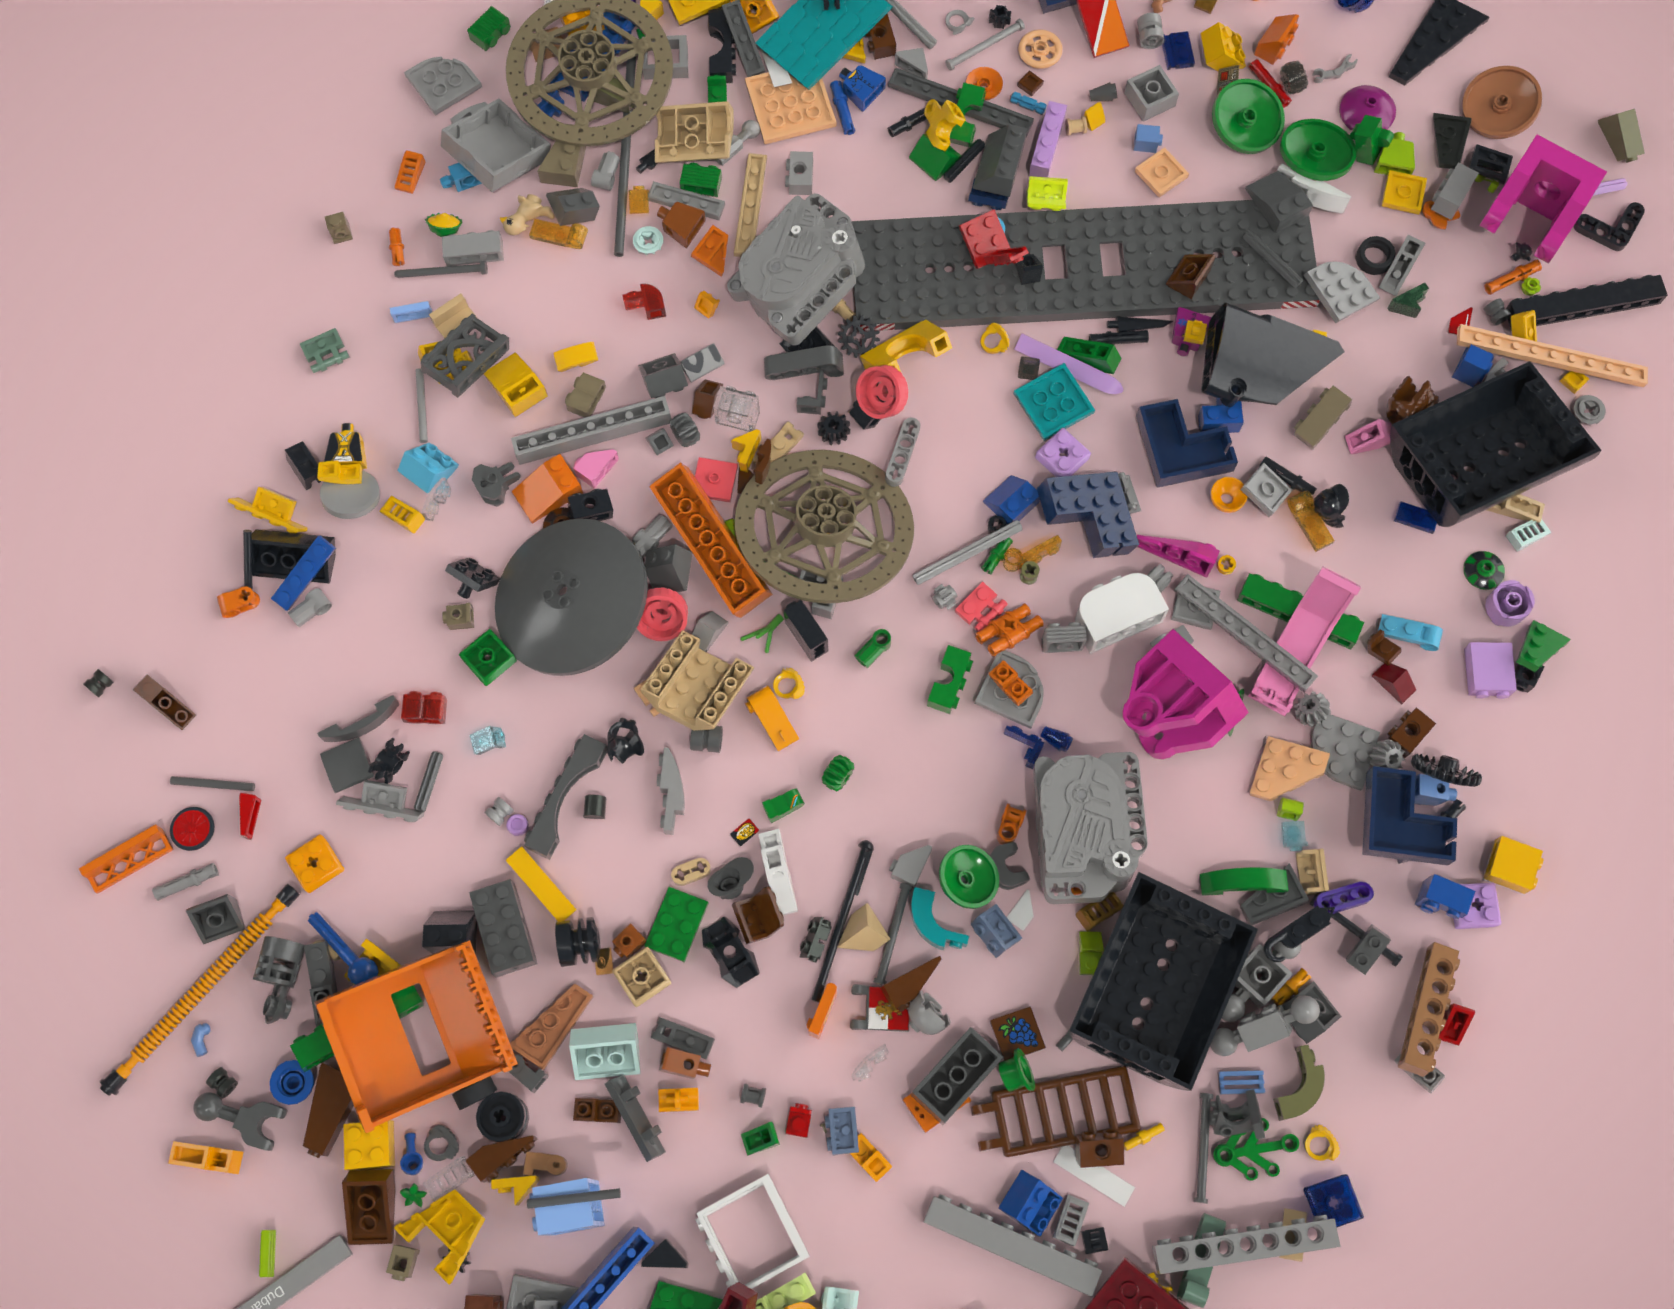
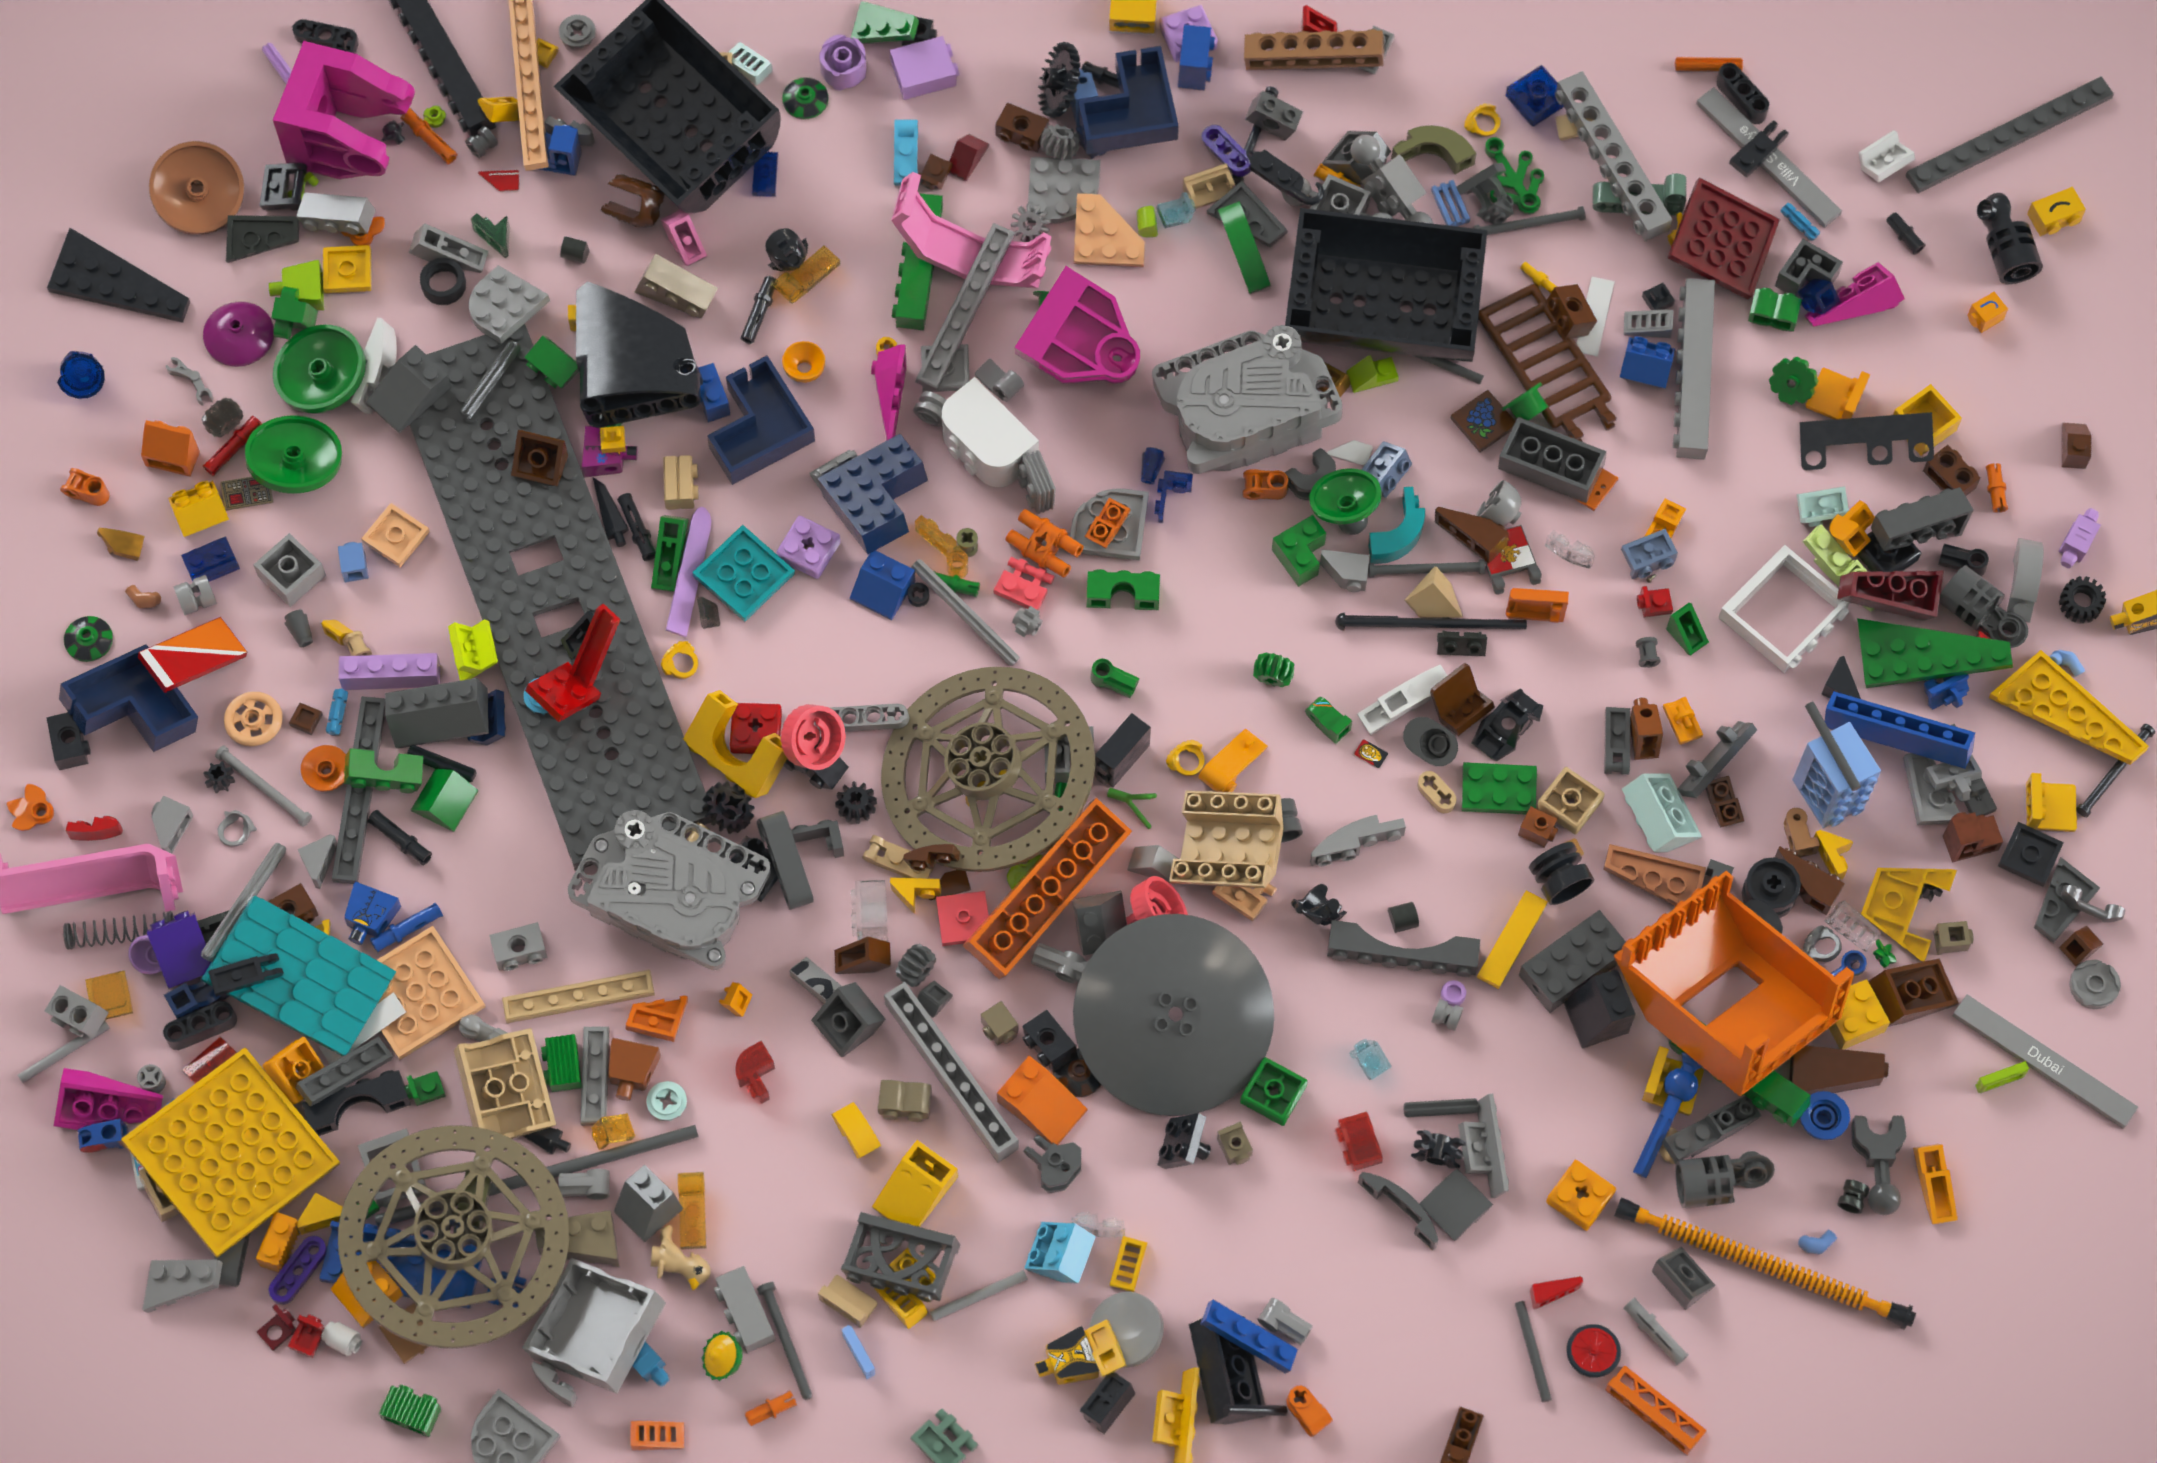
camera: 110 degrees left, 5 degrees down
bright pink slope [573,449,619,489] -> none
yellow piece [924,99,966,151] -> none
light grey tile [1240,463,1293,517] -> none
olive slope [1598,109,1645,163] -> none
none -> green slope [524,335,579,389]
none -> pearl dark grey brick [560,236,590,263]
none -> tan brick [663,455,699,510]
none -> red brick [730,703,782,754]
none -> dark tan brick [981,1001,1019,1045]
none -> green brick [1272,515,1326,587]

